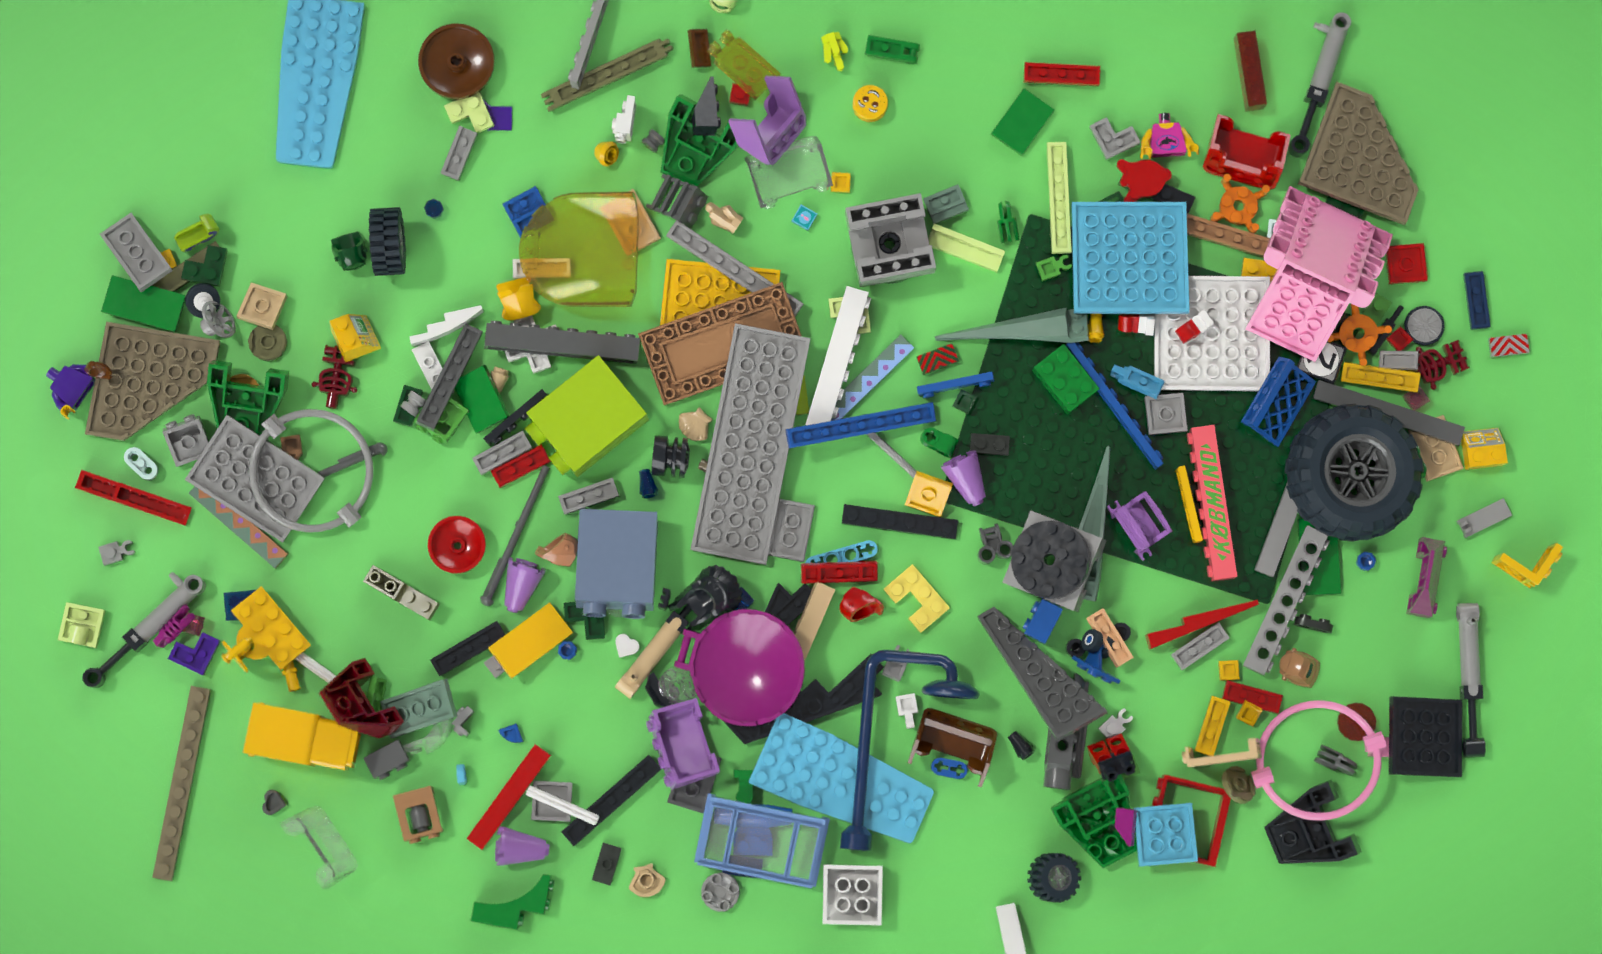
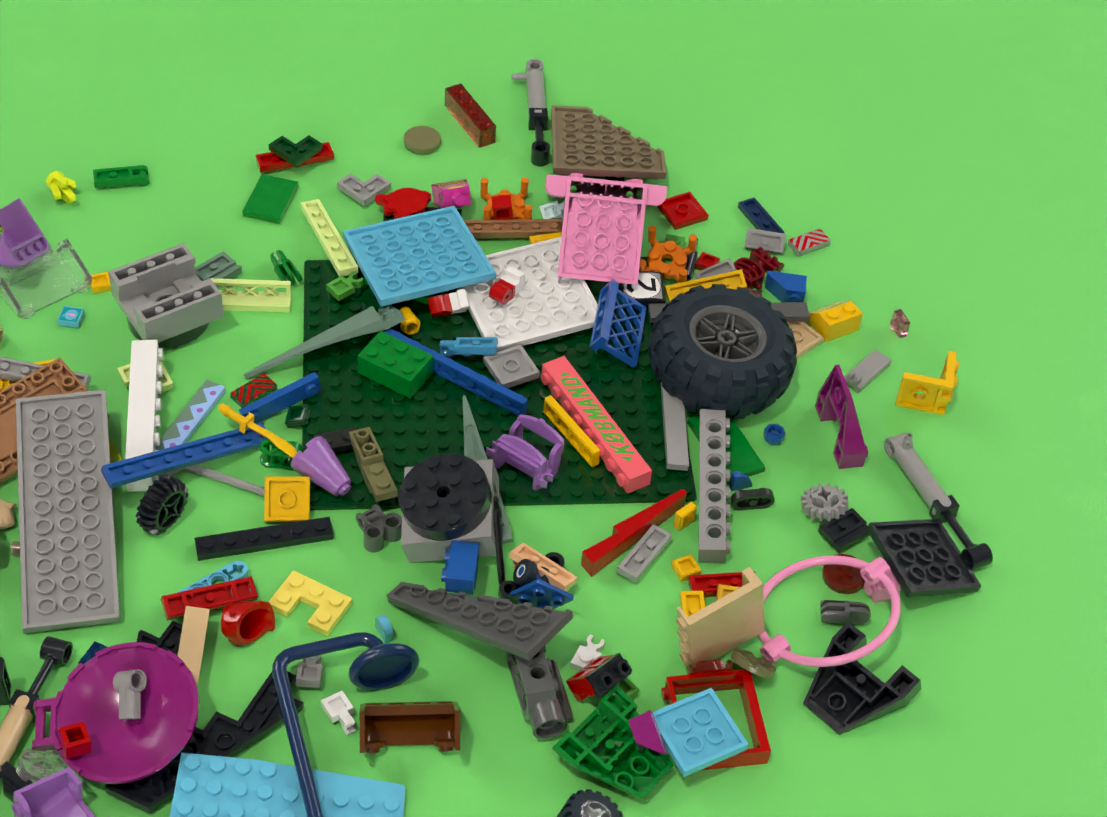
camera: 20 degrees left, 35 degrees down
black piece [668,565,742,631] -> none
light grey tile [768,499,815,562] -> none
yellow head [853,85,888,122] -> none
blue beam [931,758,968,779] -> none
black cone [1008,731,1035,761] -> none
torso [1140,113,1199,159] -> none
red windscreen [1203,114,1291,190] -> none
medium nougat helmet [1279,648,1320,688] -> none
light grey wheel [1404,306,1445,345] -> none
none -> red plate [59,721,91,759]
none -> light grey piece [113,669,147,720]
none -> black gear [136,475,189,535]
none -> yellow sword [218,403,297,458]
none -> dark green plate [269,135,323,167]
none -> olive slope [349,427,398,502]
none -> tile [375,615,393,644]
none -> olive tile [404,126,441,155]
none -> dark pink torso [431,179,471,208]
none -> red plate [491,194,513,220]
none -> black piece [493,508,505,585]
none -> yellow tile [673,502,697,531]
none -> clear red tile [686,659,734,675]
none -> tile [729,471,752,491]
none -> light grey plate [744,228,786,253]
none -> blue slope [765,271,807,302]
none -> light grey gear [801,483,848,521]
none -> black plate [818,508,870,553]
none -> plate [890,309,910,338]

